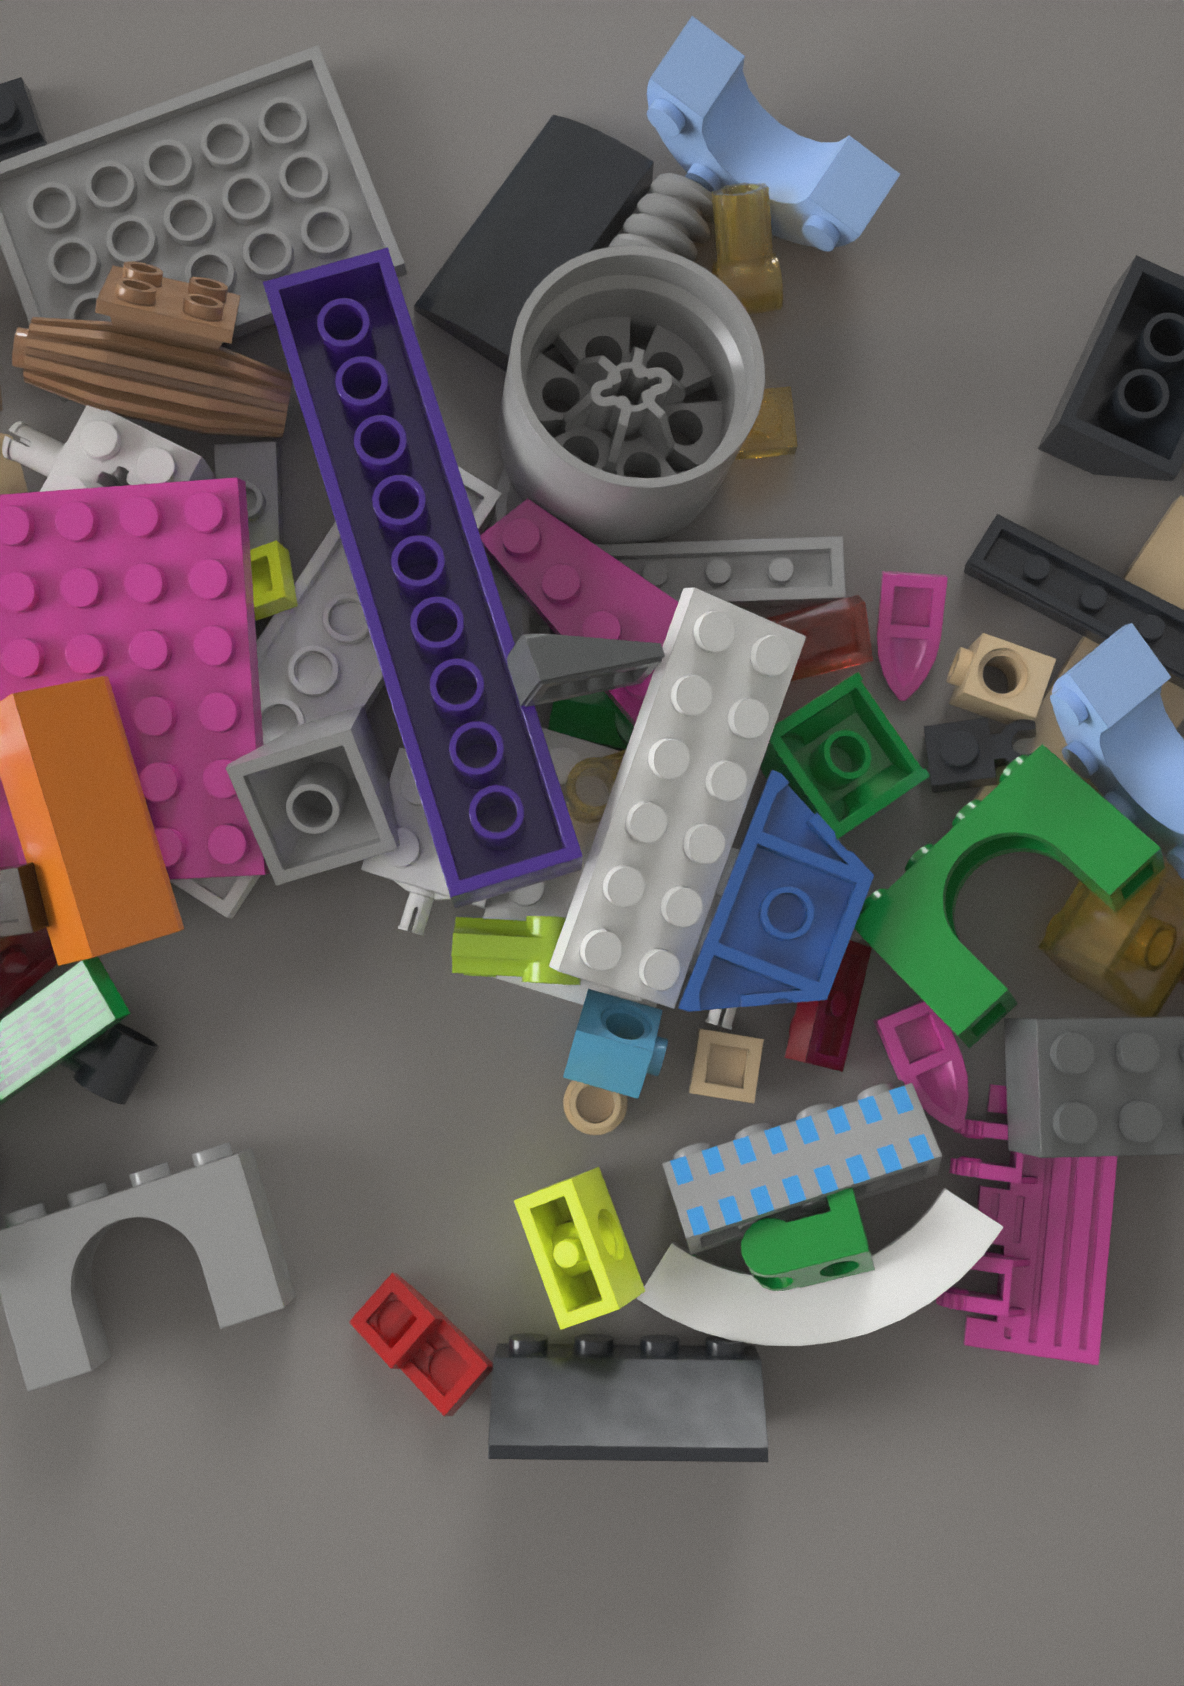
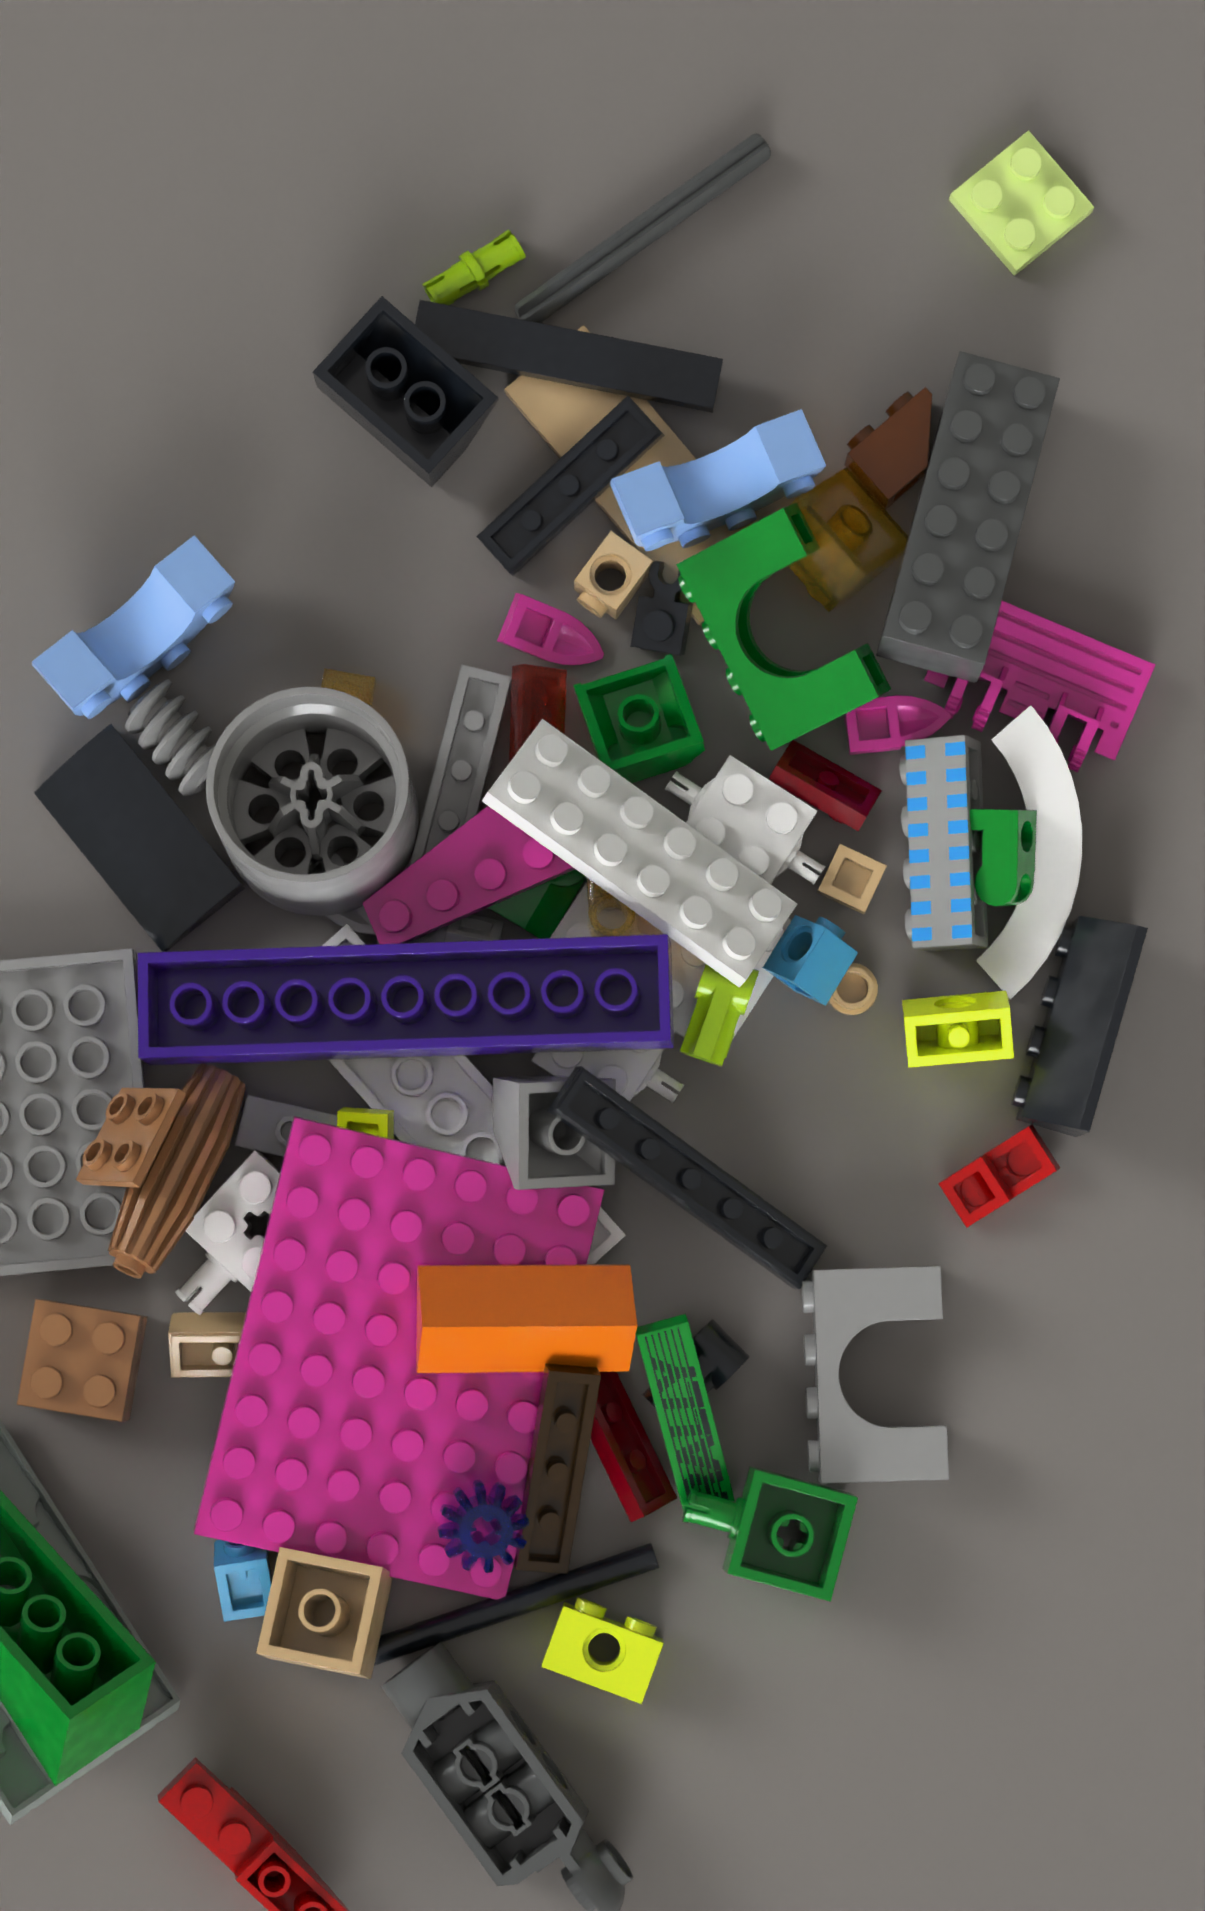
camera: 75 degrees left, 0 degrees up
dark grey slope [507,634,665,707] -> none
blue wing [678,770,874,1012] -> none
clear yellow piece [712,183,783,315] -> none
none -> black tile [547,1066,827,1289]

